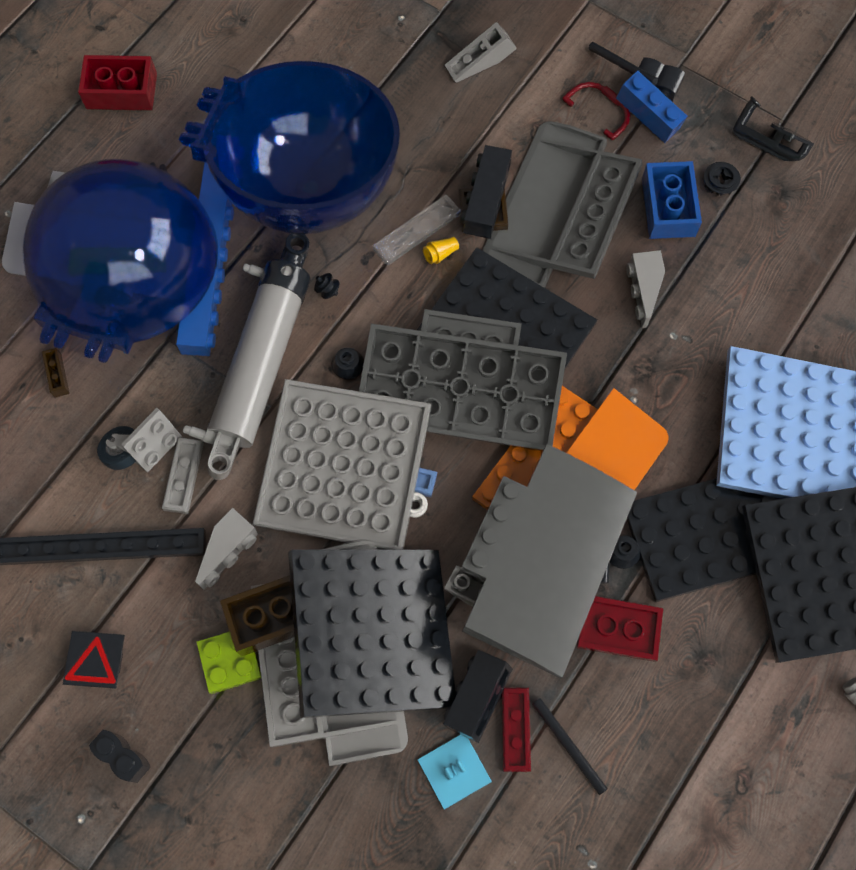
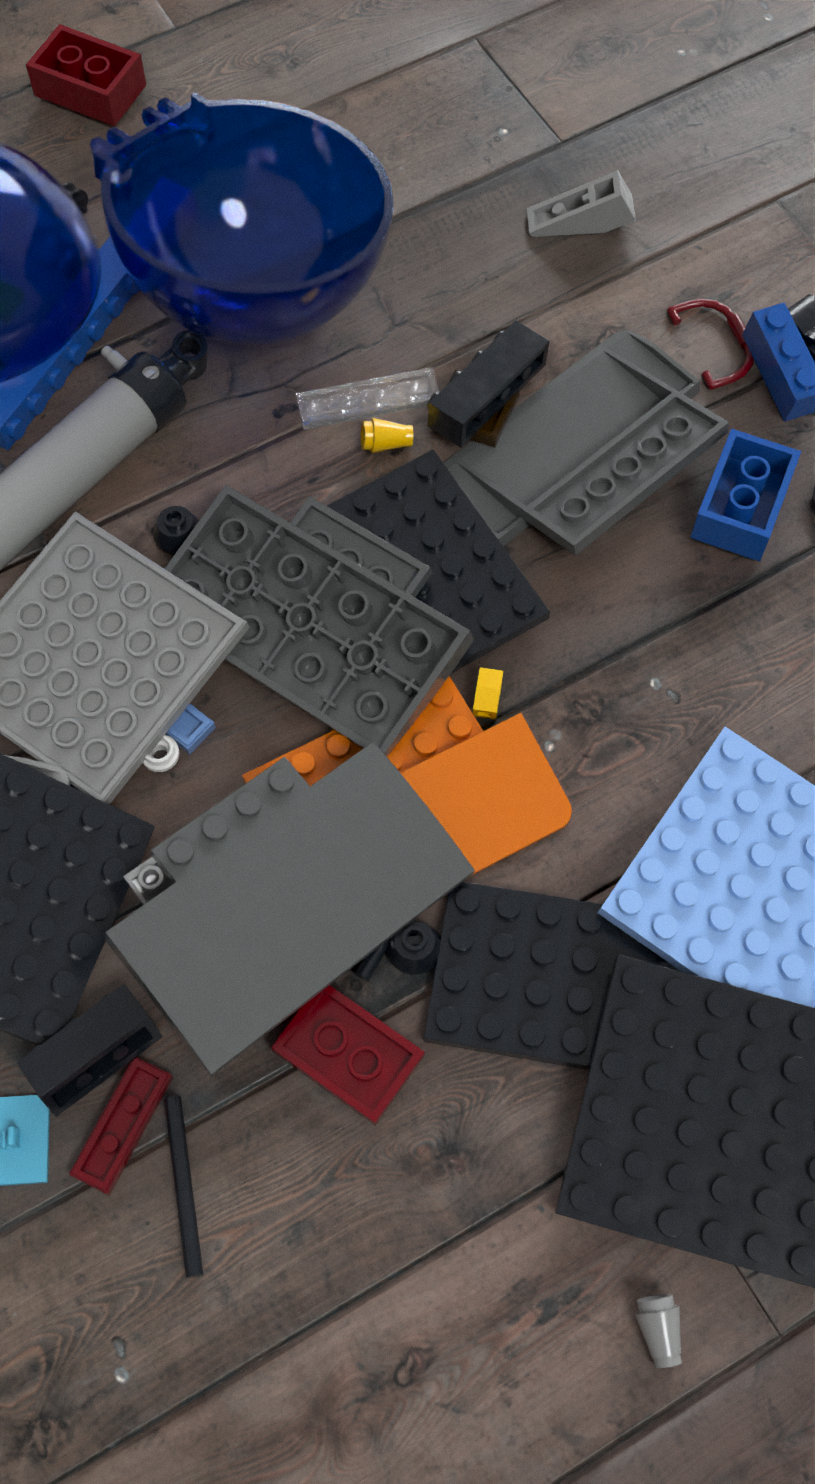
camera: 25 degrees right, 5 degrees down
black wheel [314,273,340,299] -> none
black bar [589,42,658,86] -> none
light grey slope [626,250,665,328] -> none
none -> yellow piece [473,667,503,719]

